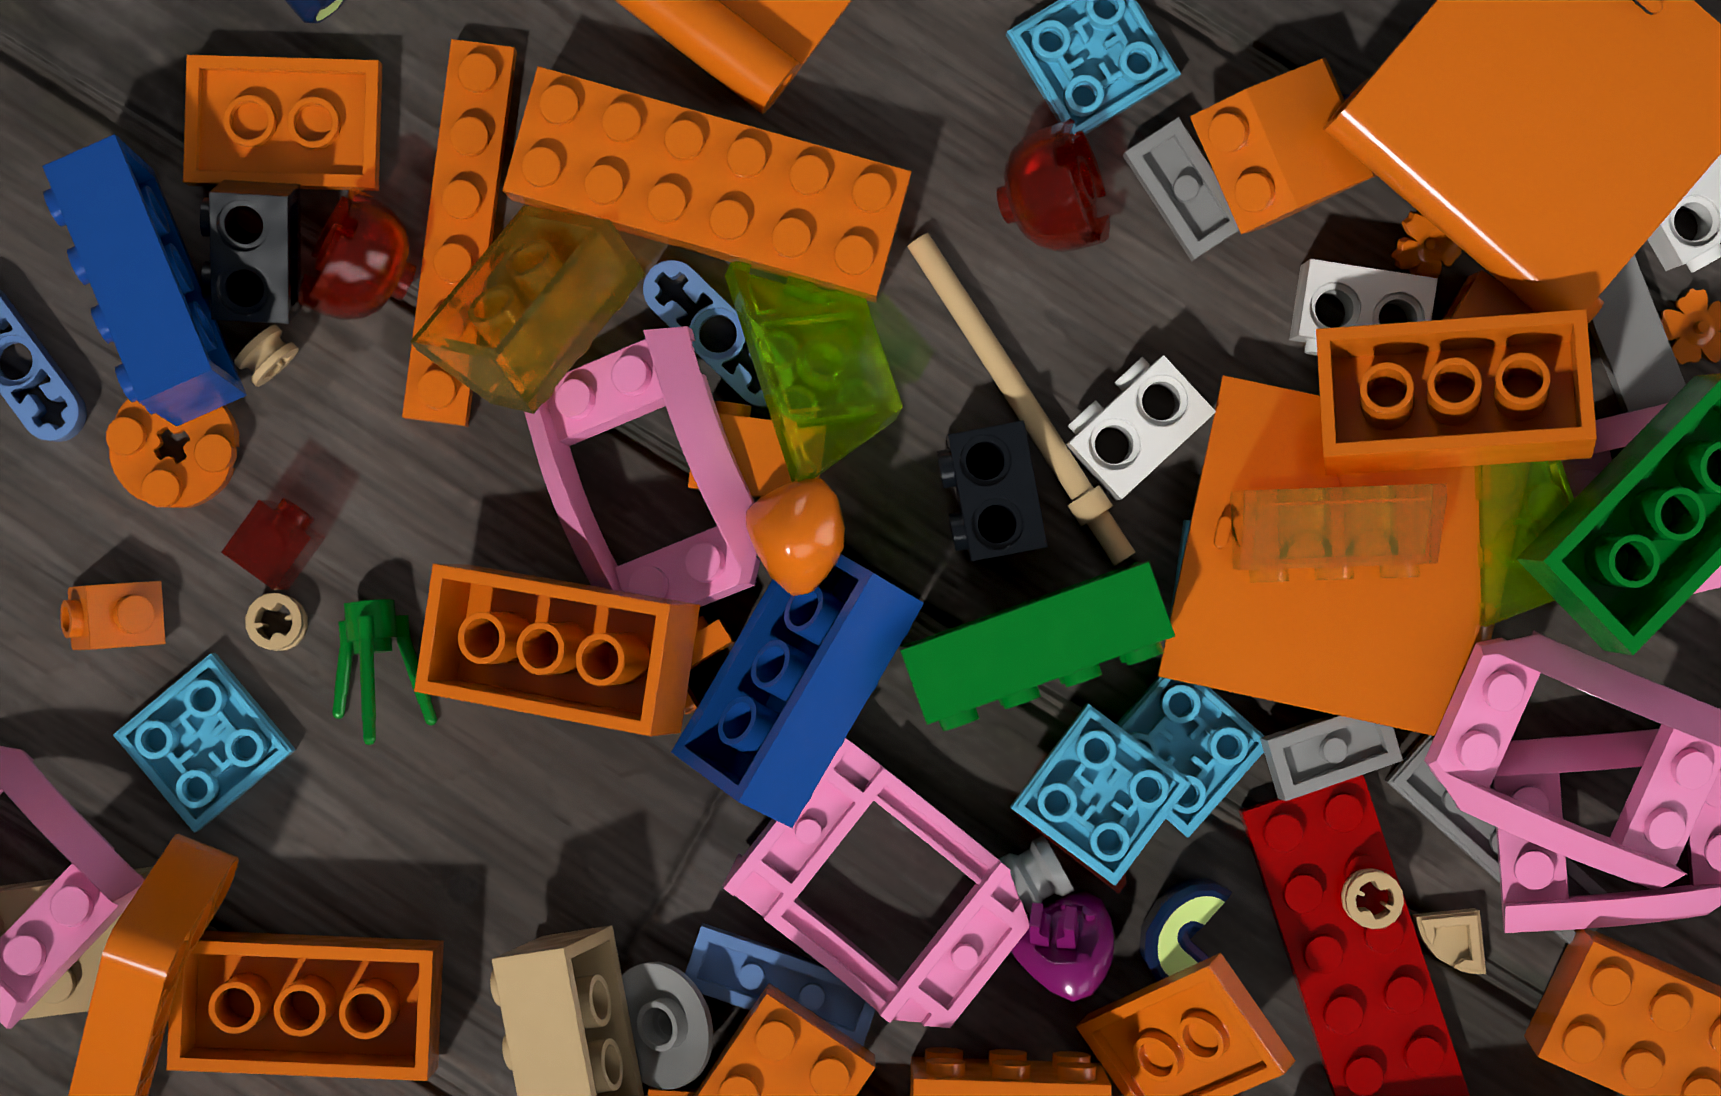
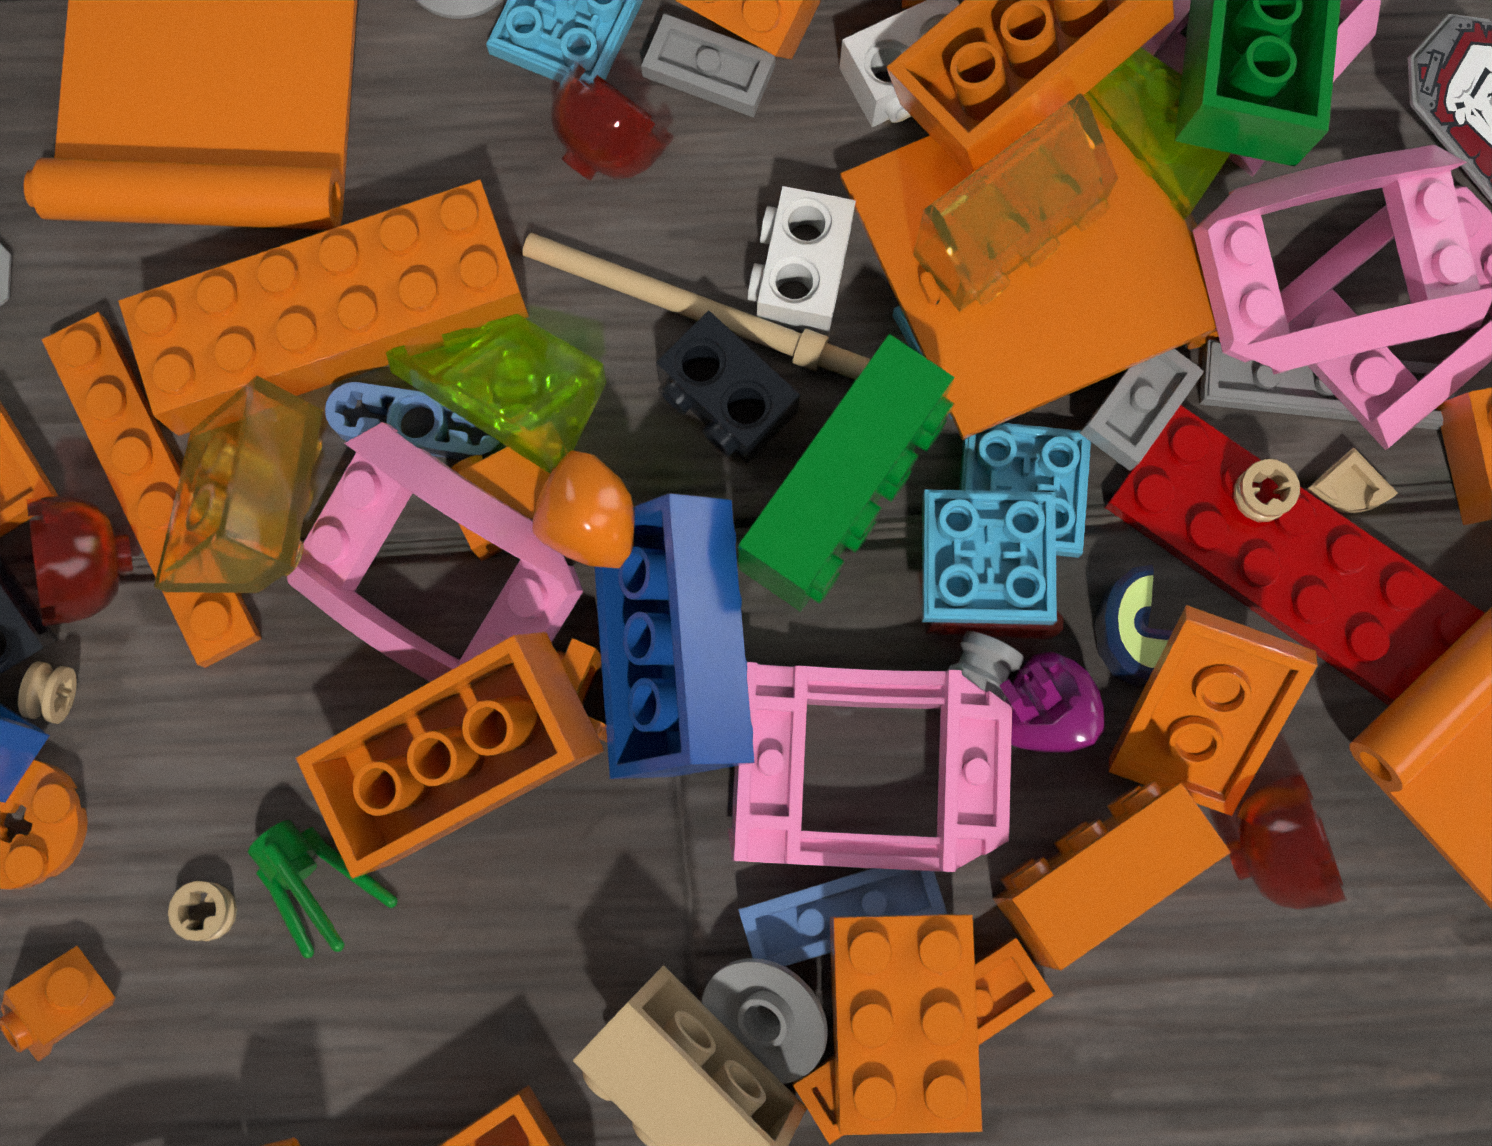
camera: 35 degrees left, 10 degrees down
medium azure tile [113,653,296,833] -> none
clear red brick [221,497,325,590] -> none

